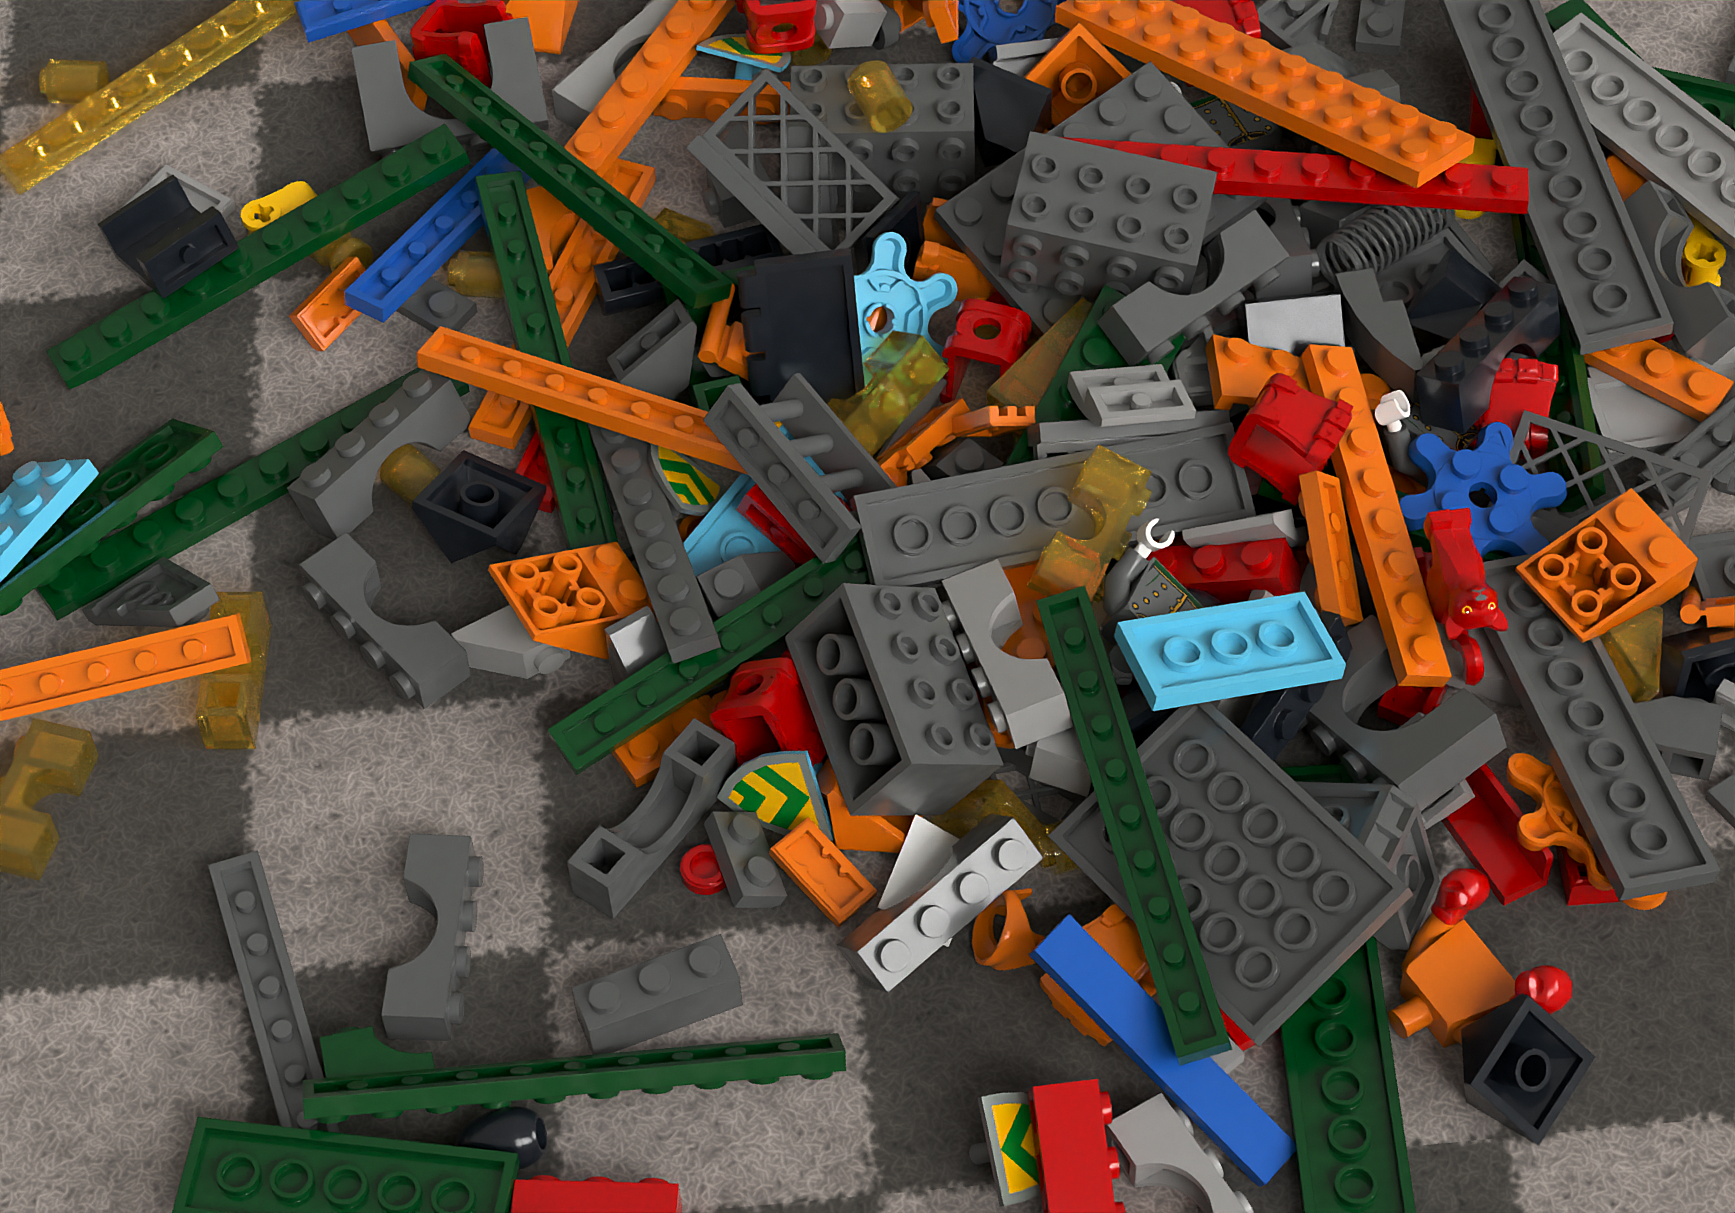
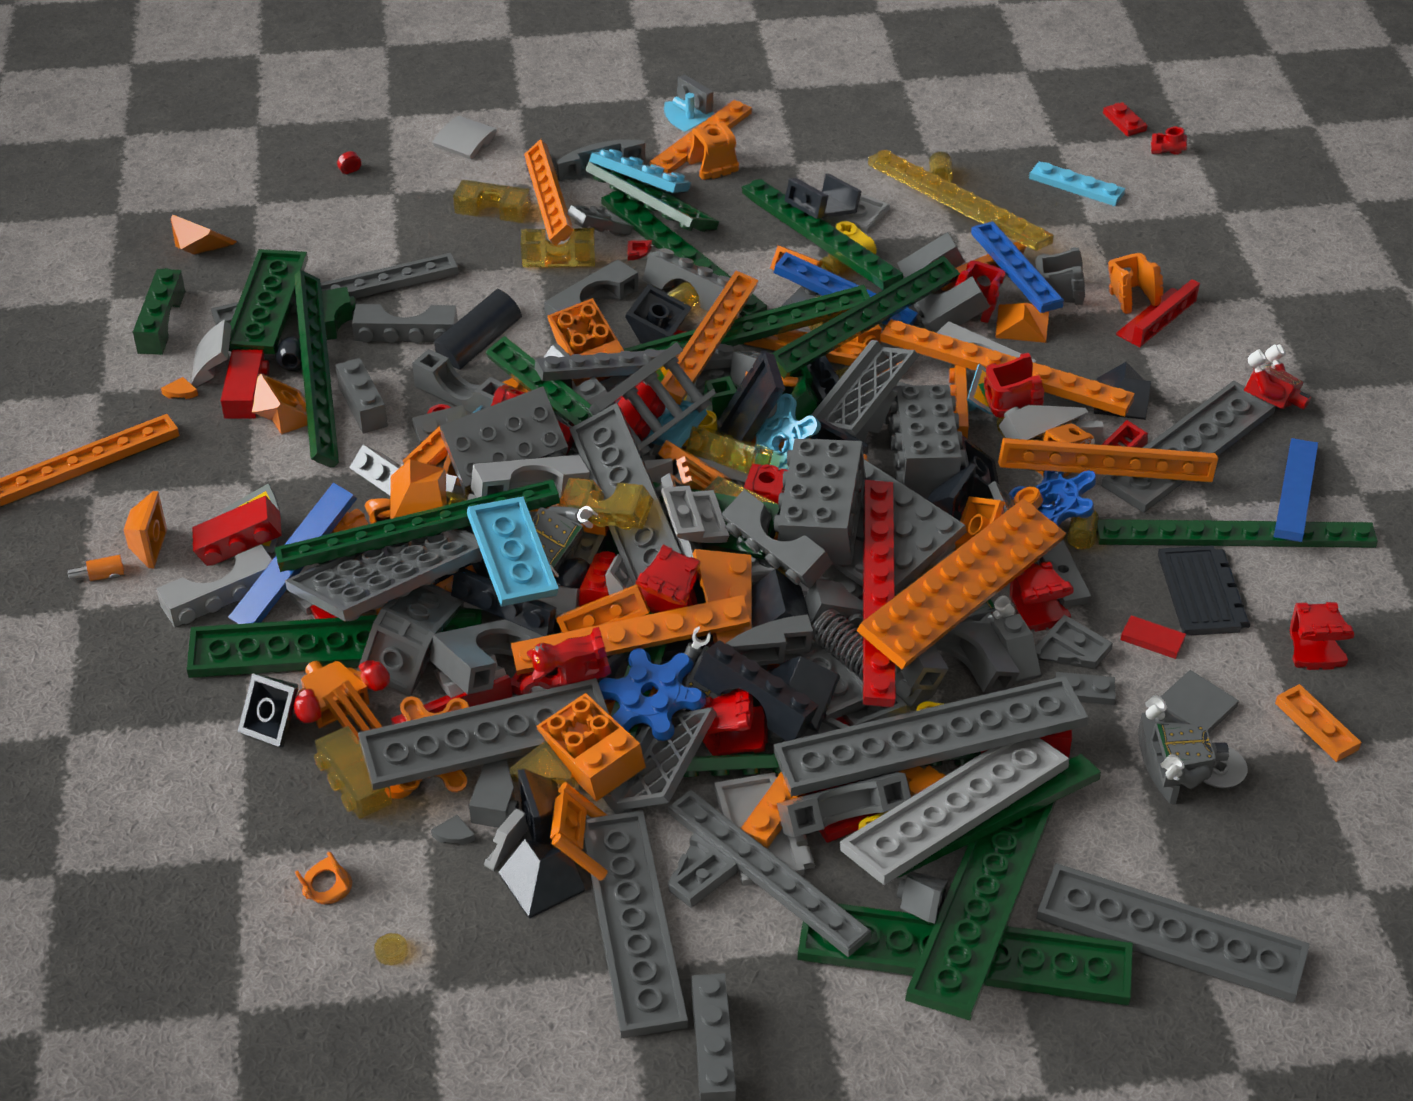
camera: 85 degrees right, 10 degrees down
clear yellow brick [848,60,913,133] -> none
none -> orange slope [252,374,308,435]
none -> clear yellow brick [314,726,392,819]
none -> orange tile [322,680,382,746]
none -> orange slope [390,459,446,519]
none -> black brick [434,289,522,370]
none -> red tile [628,240,652,261]
none -> orange tile [1014,487,1043,509]

